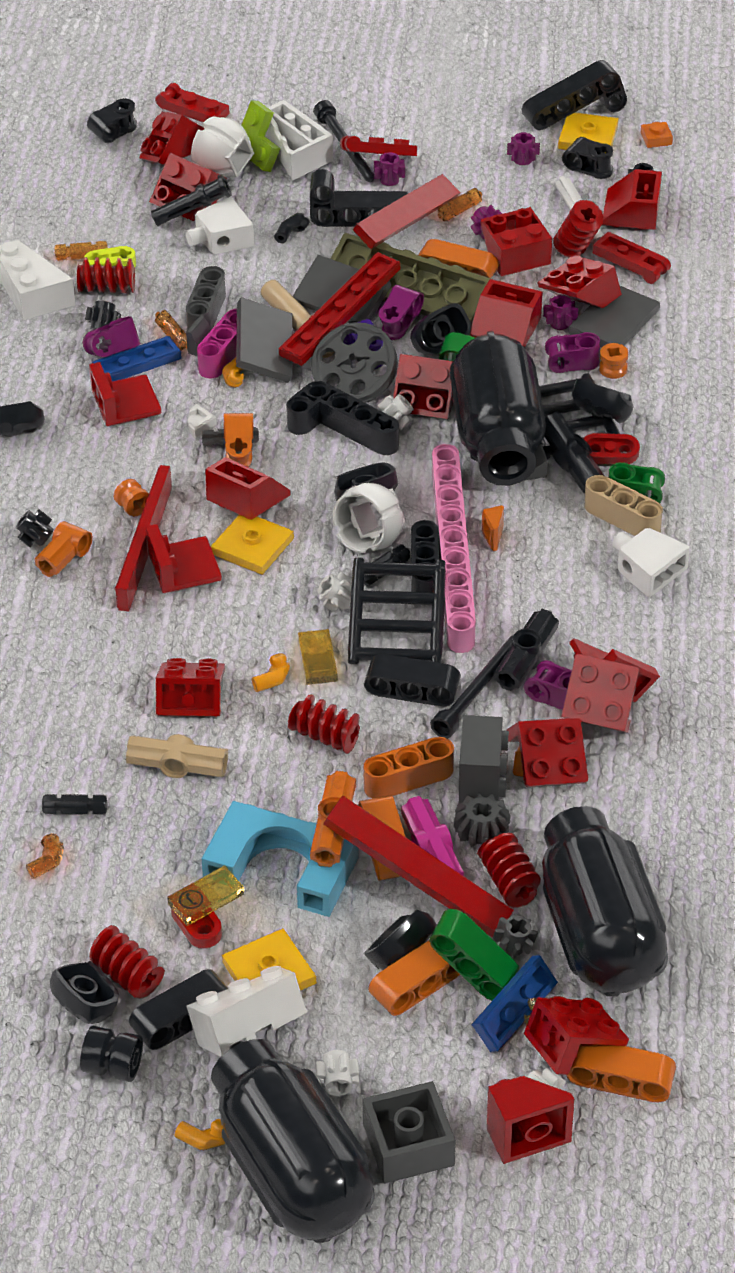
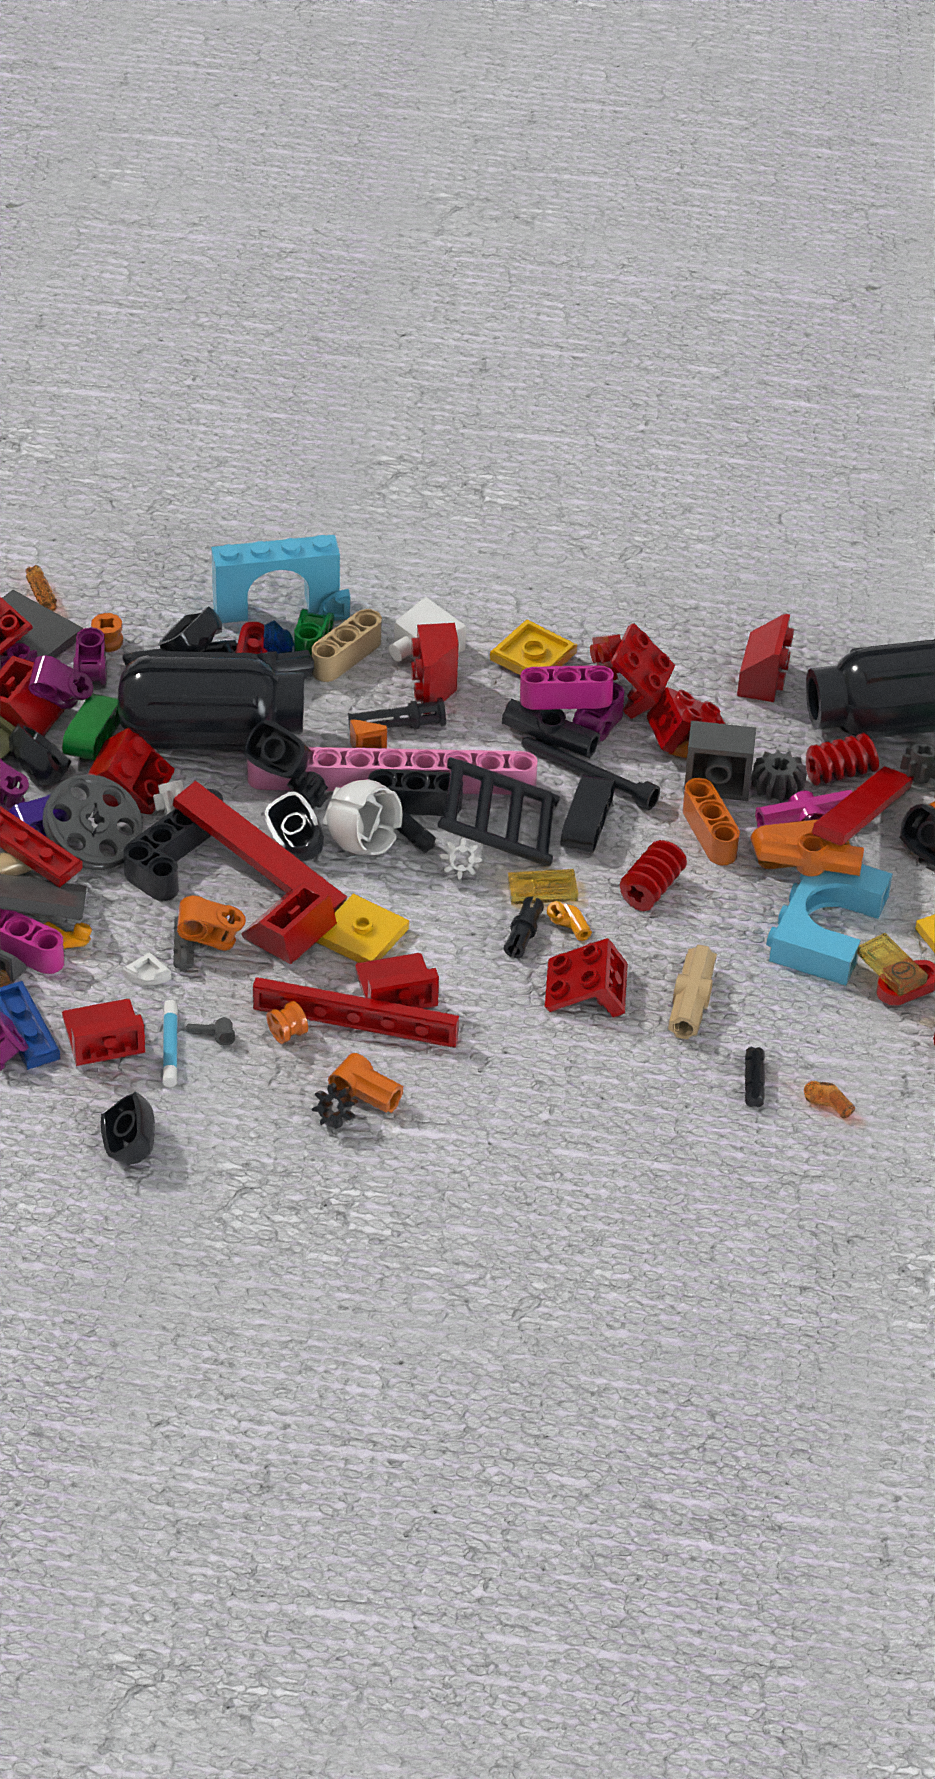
camera: 90 degrees left, 0 degrees up
none -> clear orange axle [25,565,57,611]
none -> magenta piece [29,656,93,710]
none -> medium azure bar [163,1000,178,1087]
none -> red tile [172,780,347,913]
none -> dark grey hand [186,1017,235,1045]
none -> medium azure arch [211,534,340,623]
none -> black piece [244,719,312,779]
none -> clear blue plate [264,620,294,654]
none -> black gear [287,771,328,809]
none -> medium azure tile [318,589,350,621]
none -> black pin [348,697,446,730]
none -> red slope [411,622,459,714]
none -> yellow plate [490,619,577,675]
none -> black pin [503,896,544,958]
none -> dark pink beam [520,665,614,710]
none -> red slope [737,614,794,702]

